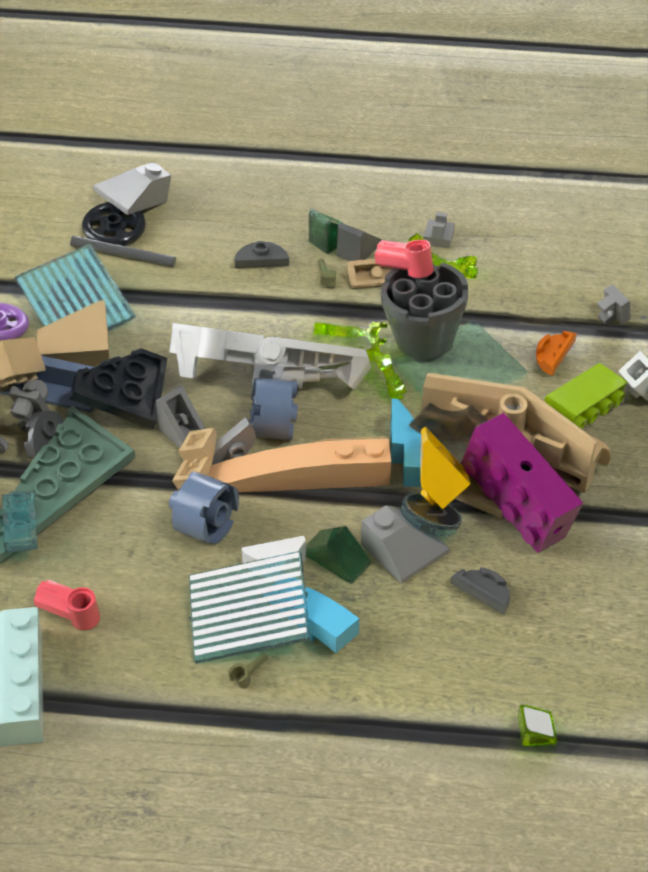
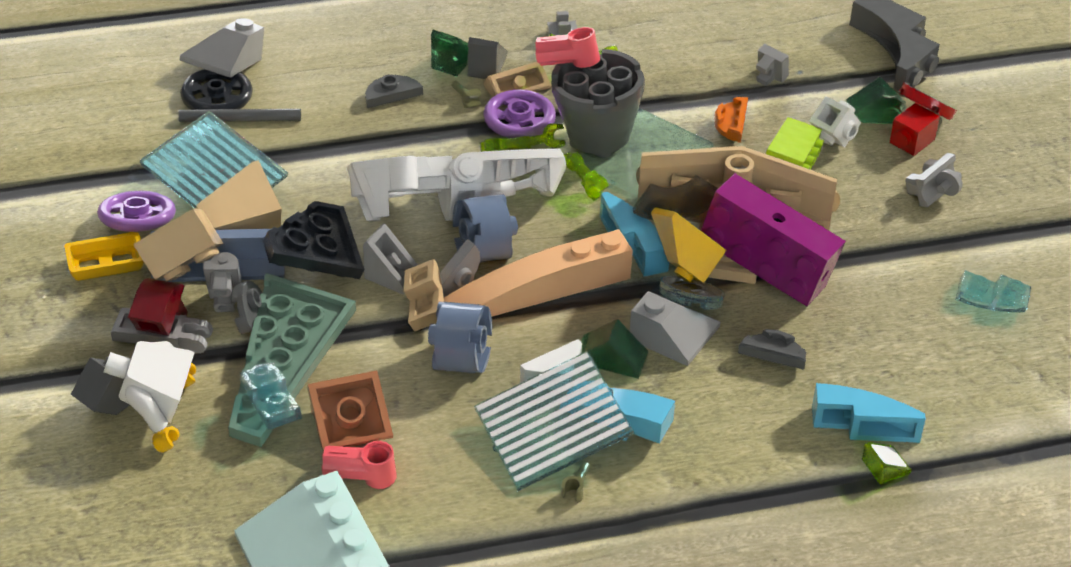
camera: 20 degrees left, 5 degrees down
none -> nougat slope [307,370,393,452]
none -> medium lavender plate [483,89,556,139]
none -> medium azure slope [812,383,926,443]

